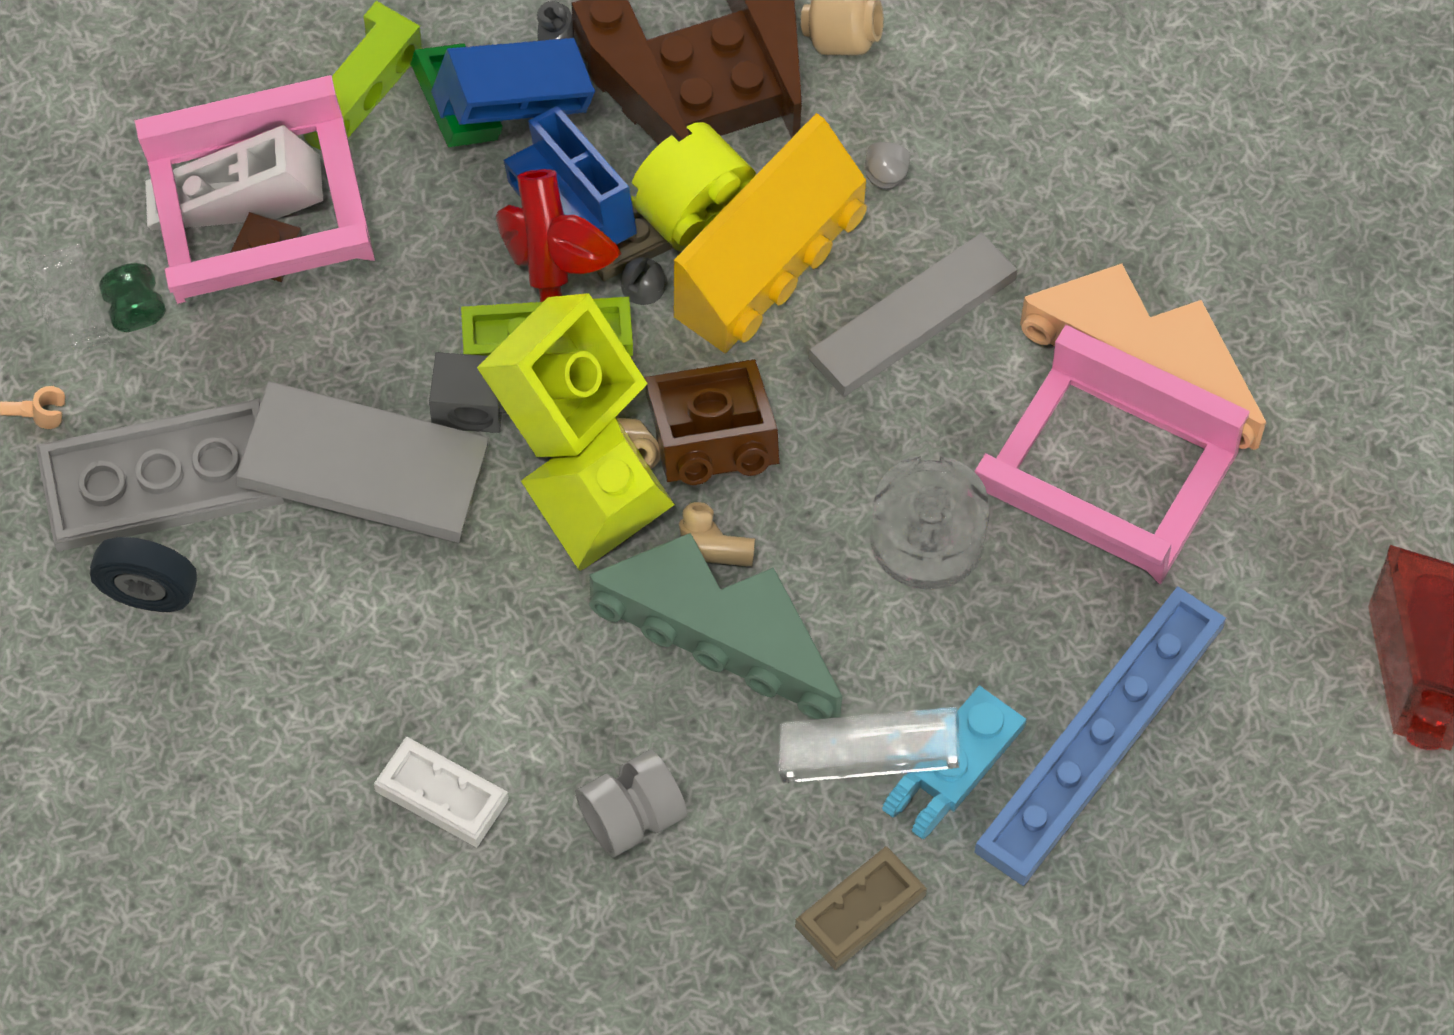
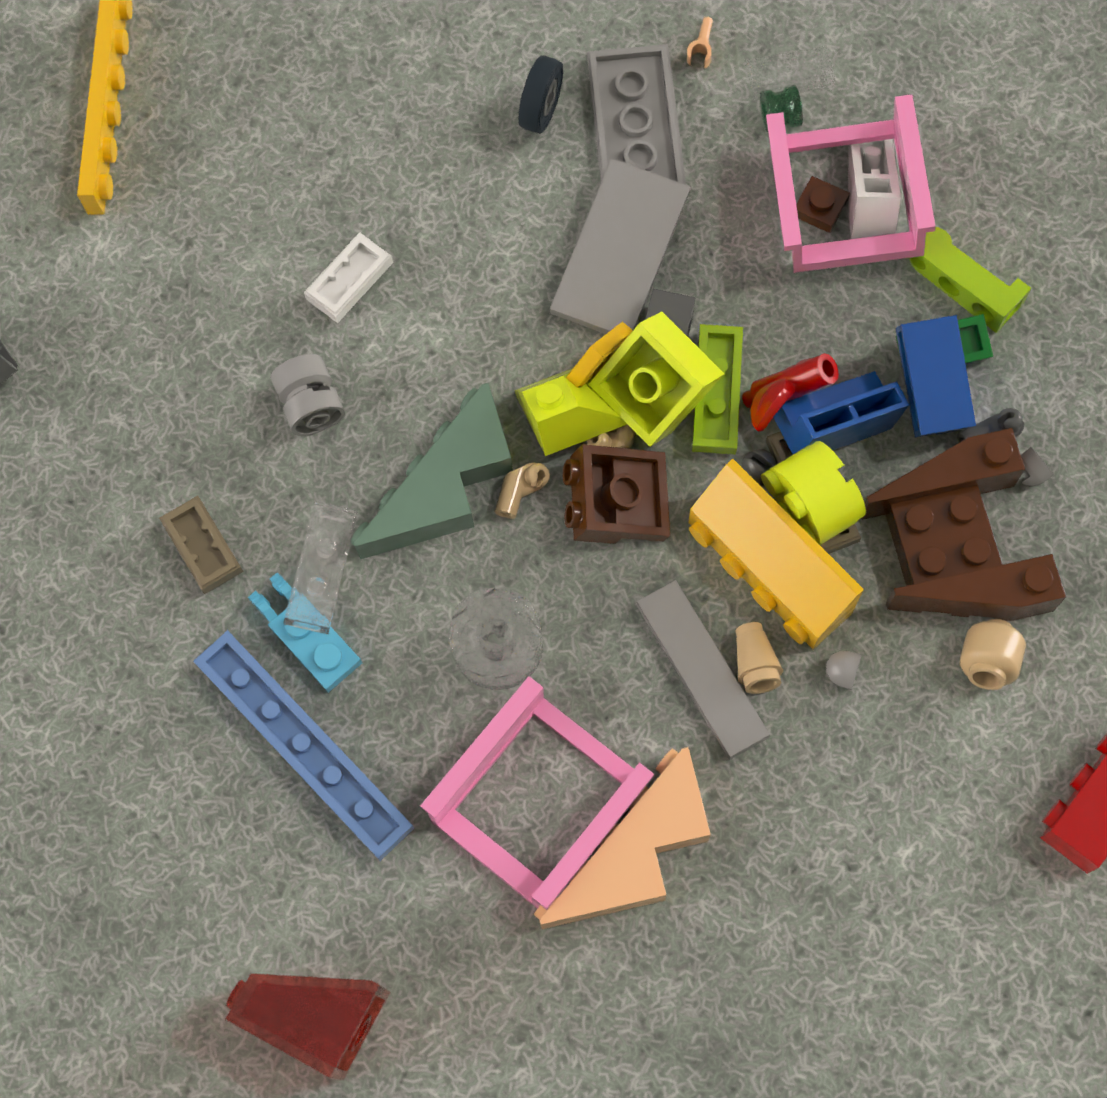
camera: 105 degrees right, 10 degrees up
none -> yellow tile [566,321,633,388]
none -> tan cone [735,622,783,694]

